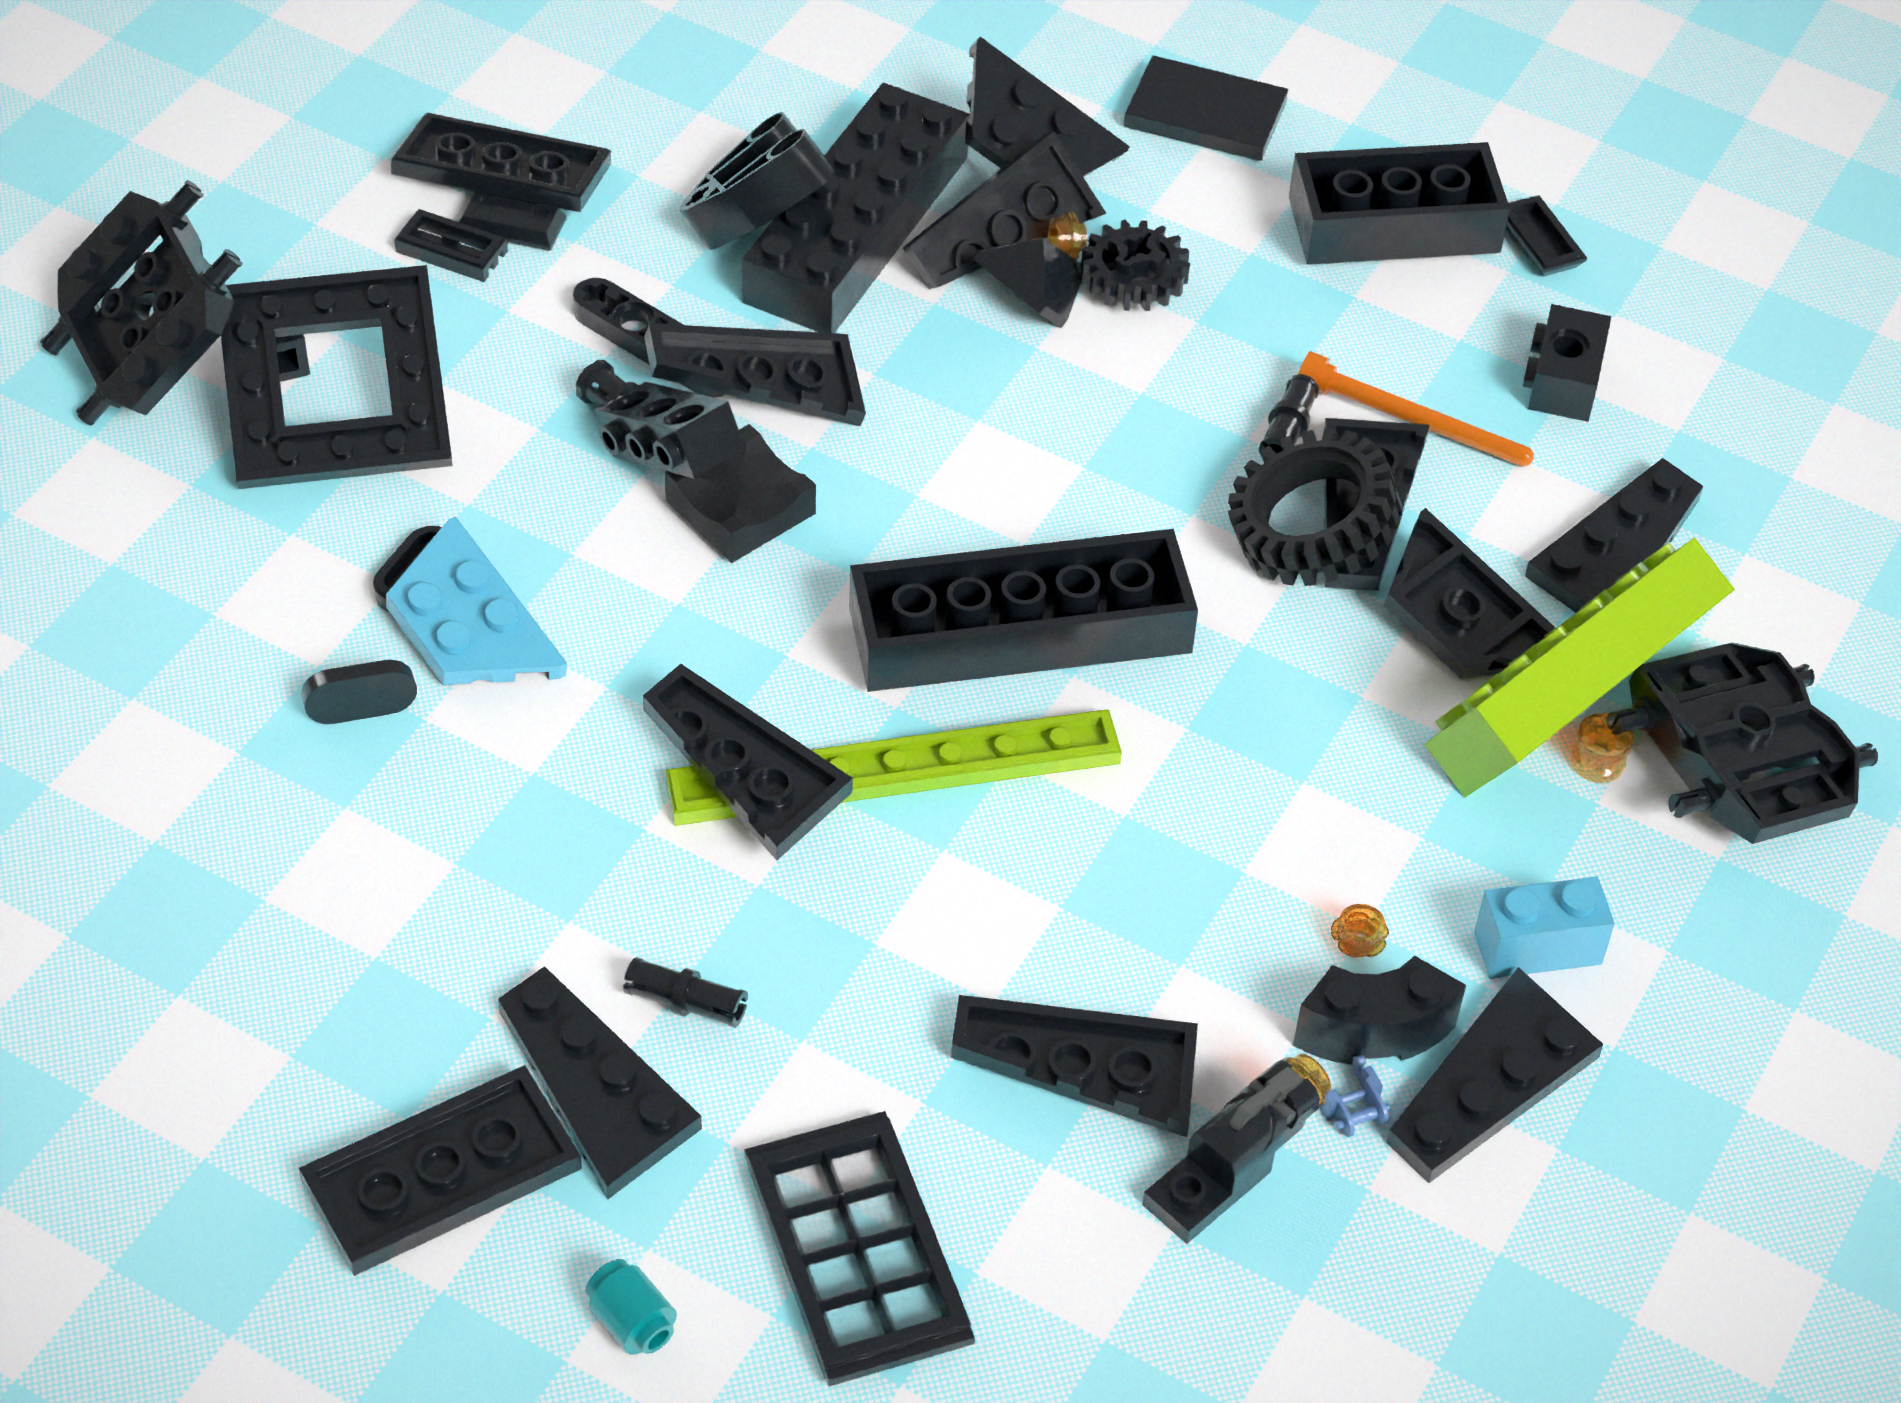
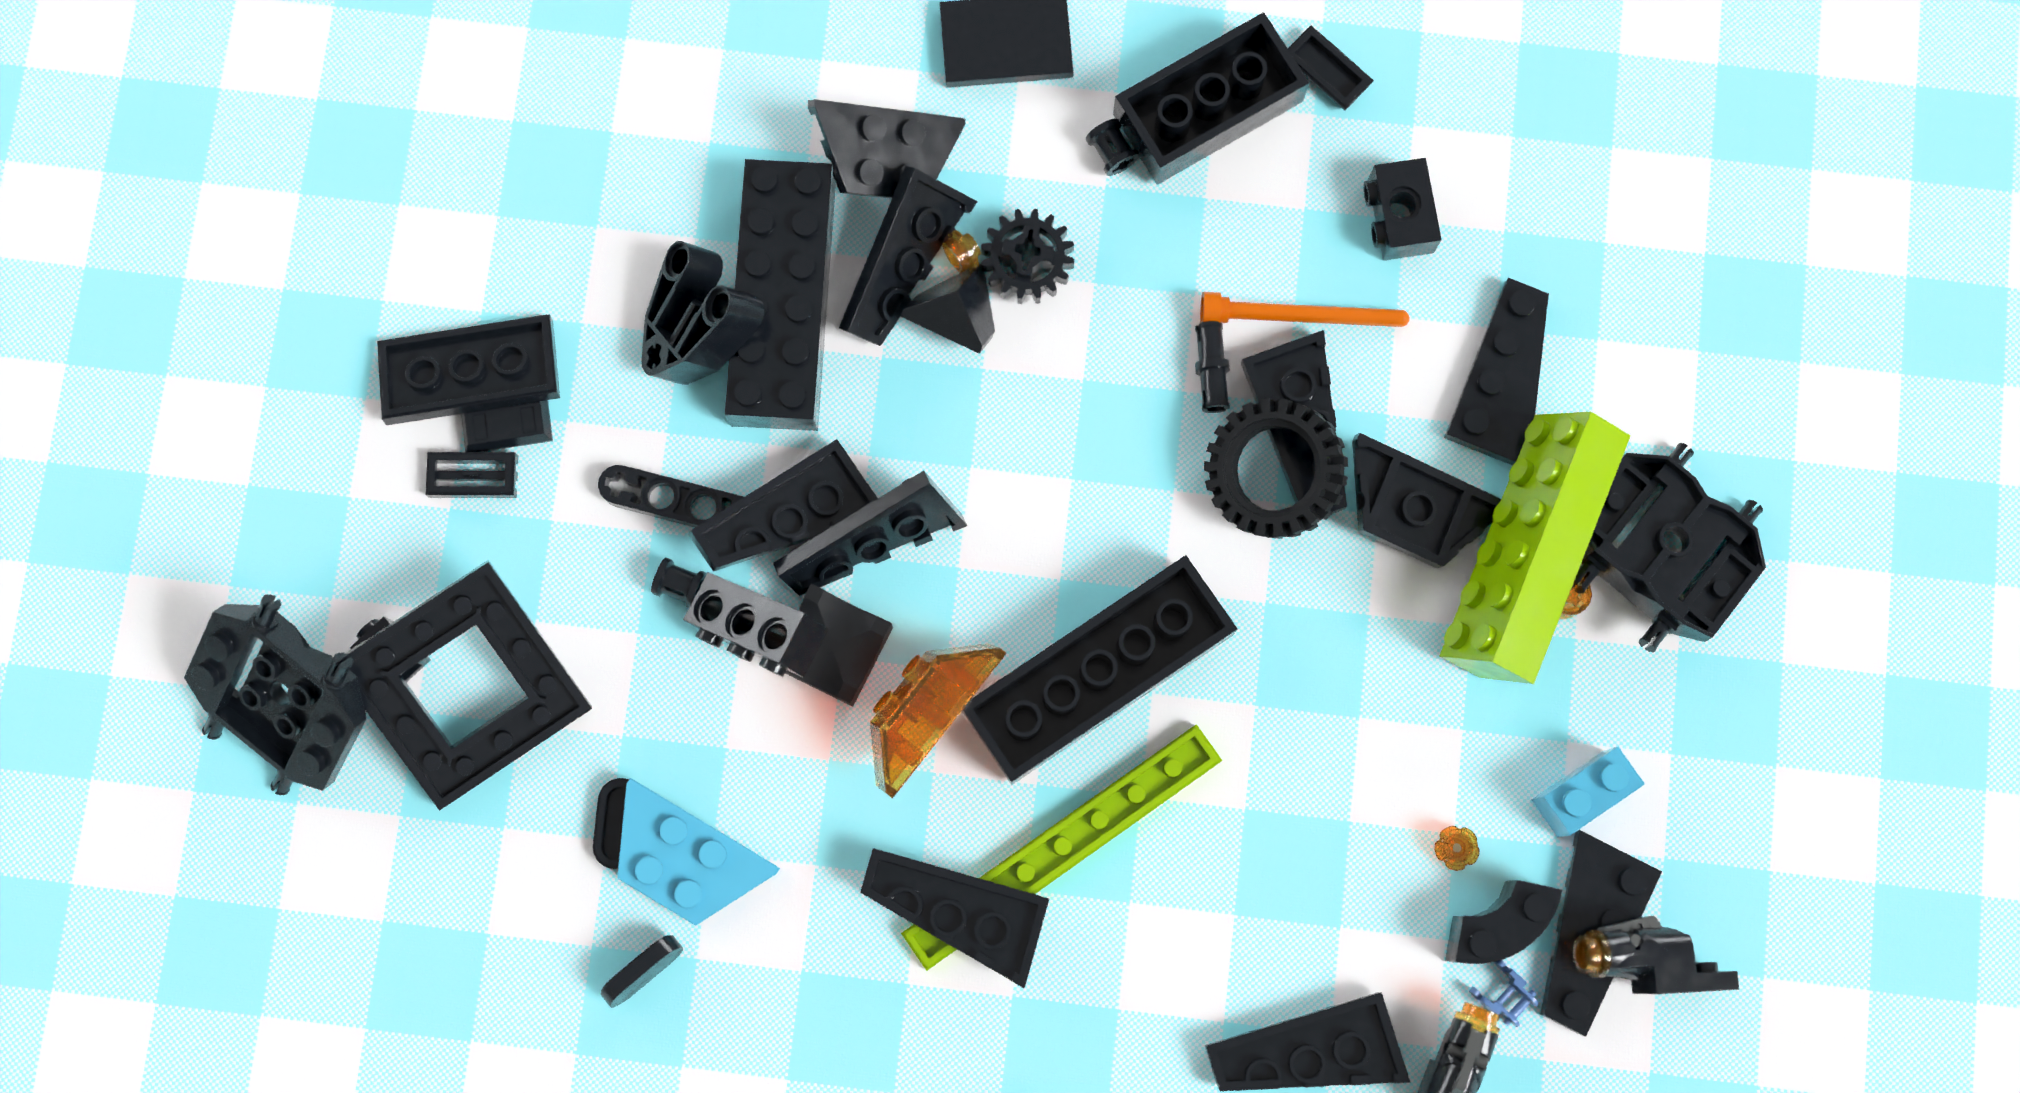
camera: 20 degrees left, 30 degrees up
none -> black wing [773,470,968,596]
none -> clear orange wedge [870,643,1007,799]
none -> black bush [1085,118,1140,176]
none -> black plate [1573,916,1739,995]

